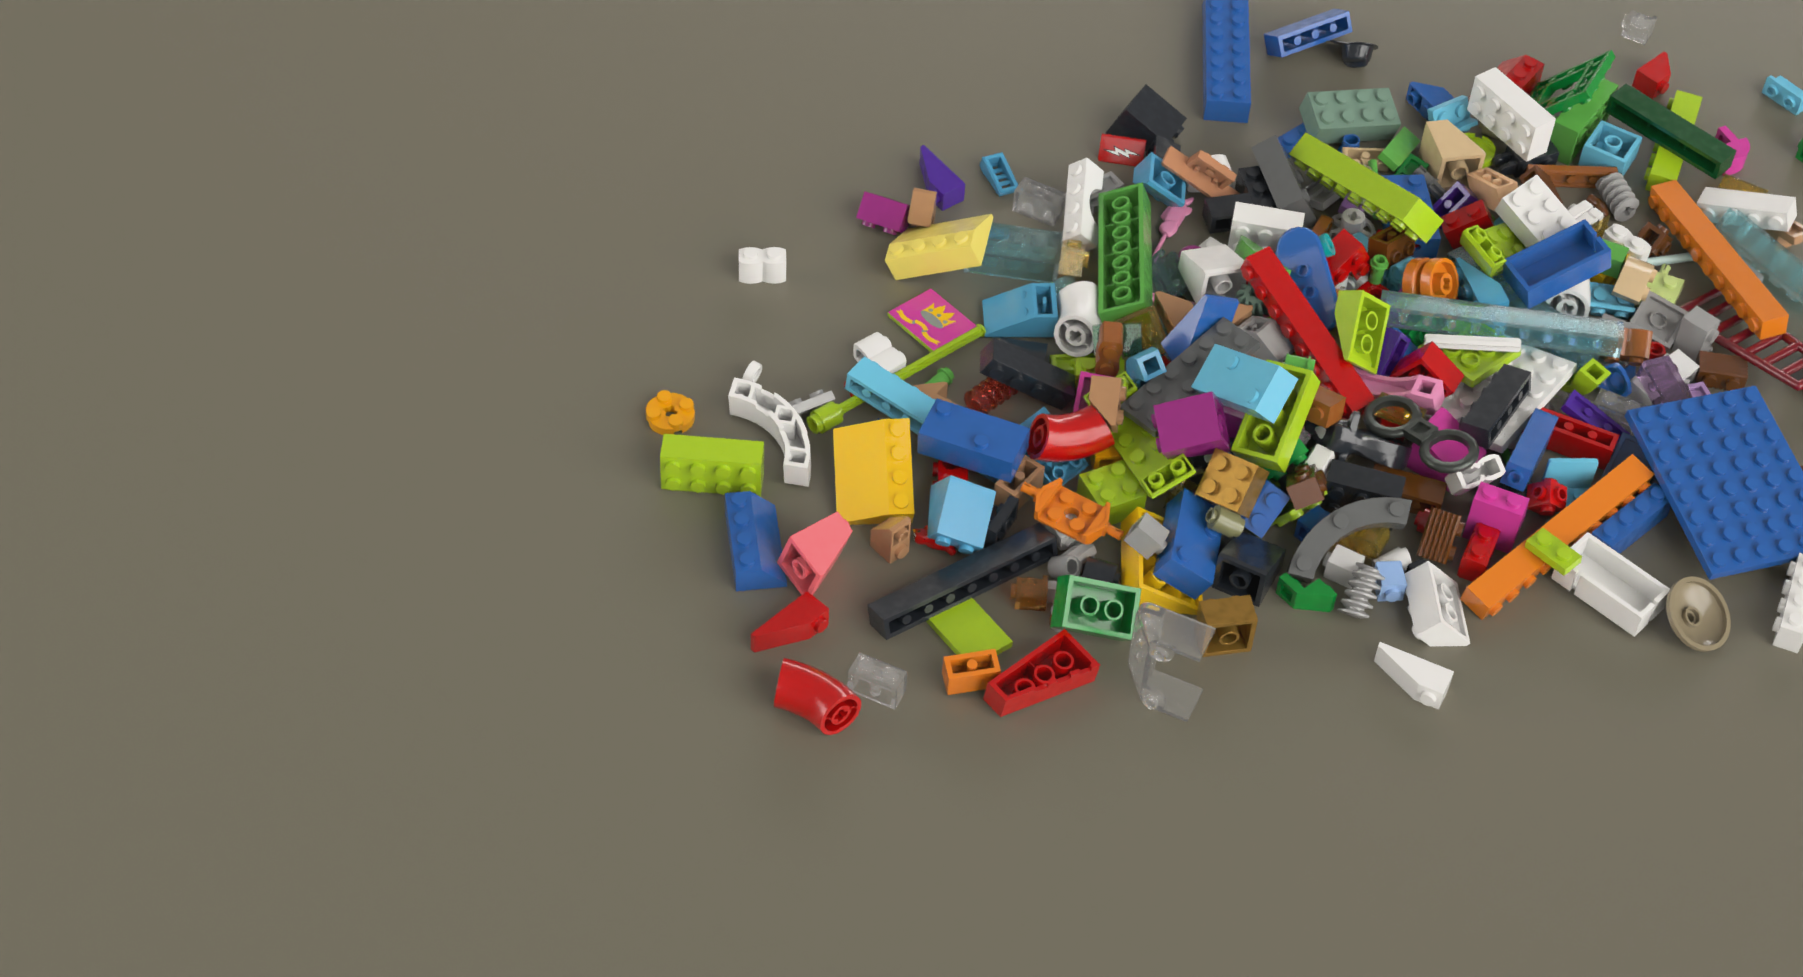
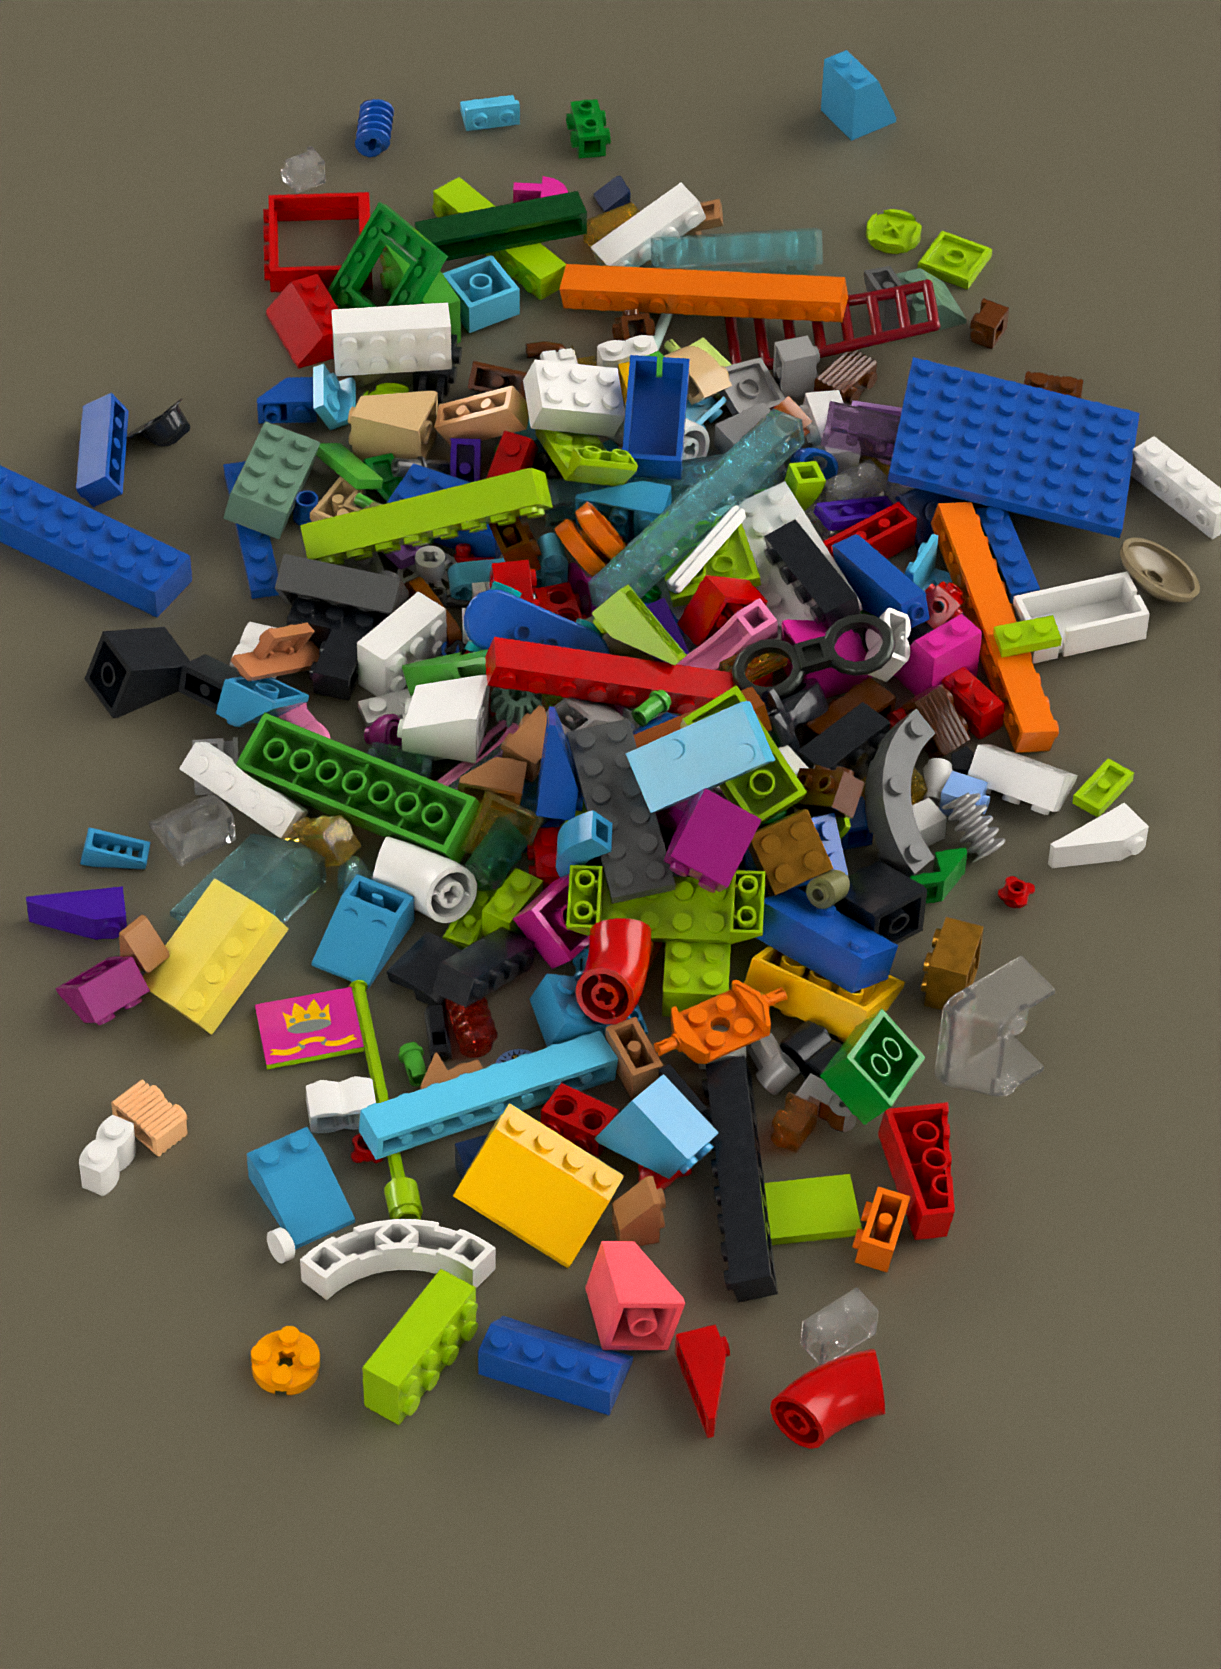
camera: 60 degrees left, 0 degrees up
plate [788,389,835,415] -> none
blue brick [917,398,1030,483] -> none
medium nougat slope [1089,375,1127,433] -> none
dark orange brick [1095,321,1123,377] -> none
red slope [1098,133,1146,167] -> none
light grey brick [1124,512,1170,560] -> none
bright green pin [1368,255,1389,285] -> none
dark orange tile [1526,164,1618,188] -> none
light grey piece [1595,172,1639,222] -> none
red slope [1632,51,1671,99] -> none
none -> light nougat brick [111,1079,188,1156]
none -> dark azure slope [247,1127,355,1250]
none -> red window [263,192,373,292]
none -> blue piece [355,99,394,158]
none -> black bar [424,1005,452,1061]
none -> dark blue slope [594,175,631,214]
none -> red plate [998,876,1035,908]
none -> lime plate [1072,758,1134,818]

